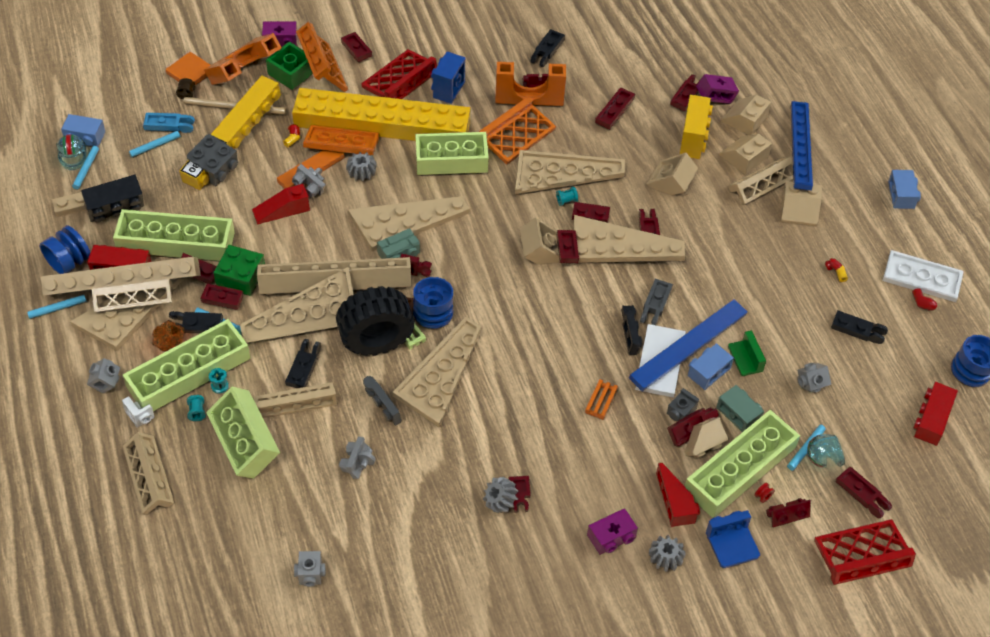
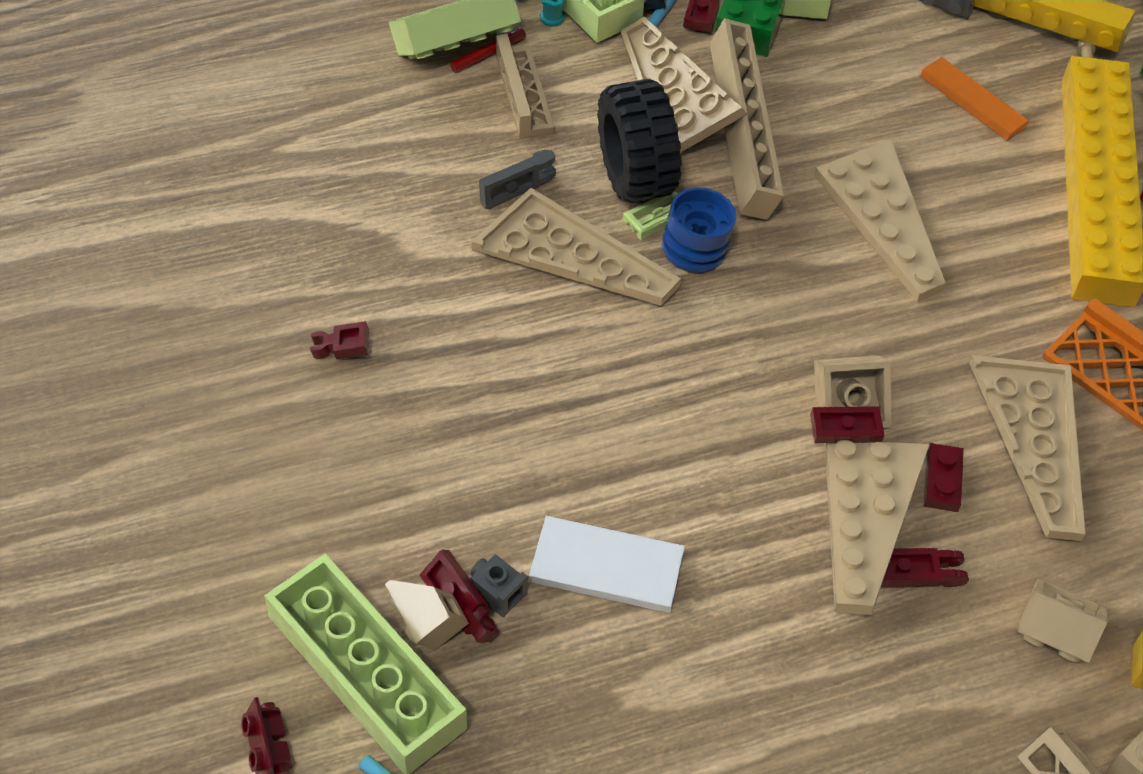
camera: 90 degrees right, 0 degrees up
red slope [252,184,310,225] -> none
arm [283,124,300,148] -> none
black hinge [285,339,321,388] -> none
light grey hips [292,164,326,198] -> none
light grey brick [294,551,326,587] -> none
orange tile [303,125,379,155] -> none
light grey hips [339,437,376,479] -> none
light grey gear [346,152,377,181] -> none
sand green brick [377,228,420,259] -> none
dark red plate [400,254,432,277] -> none
yellowish green brick [415,132,489,175] -> none
light grey gear [483,477,518,513] -> none
teal bush [556,186,578,206] -> none
orange tile [585,379,618,420] -> none
magenta brick [587,508,638,555] -> none
black hinge [621,305,642,355] -> none
blue tile [629,299,748,392] -> none
dark grey hinge [640,279,673,325] -> none
light grey gear [649,534,685,573] -> none
red slope [656,463,700,527] -> none
medium blue brick [688,343,734,390] -> none
blue bracket [705,510,760,568] -> none
sand green brick [716,385,764,432] -> none
green panel [728,330,766,376] -> none
red bush [754,483,775,503] -> none

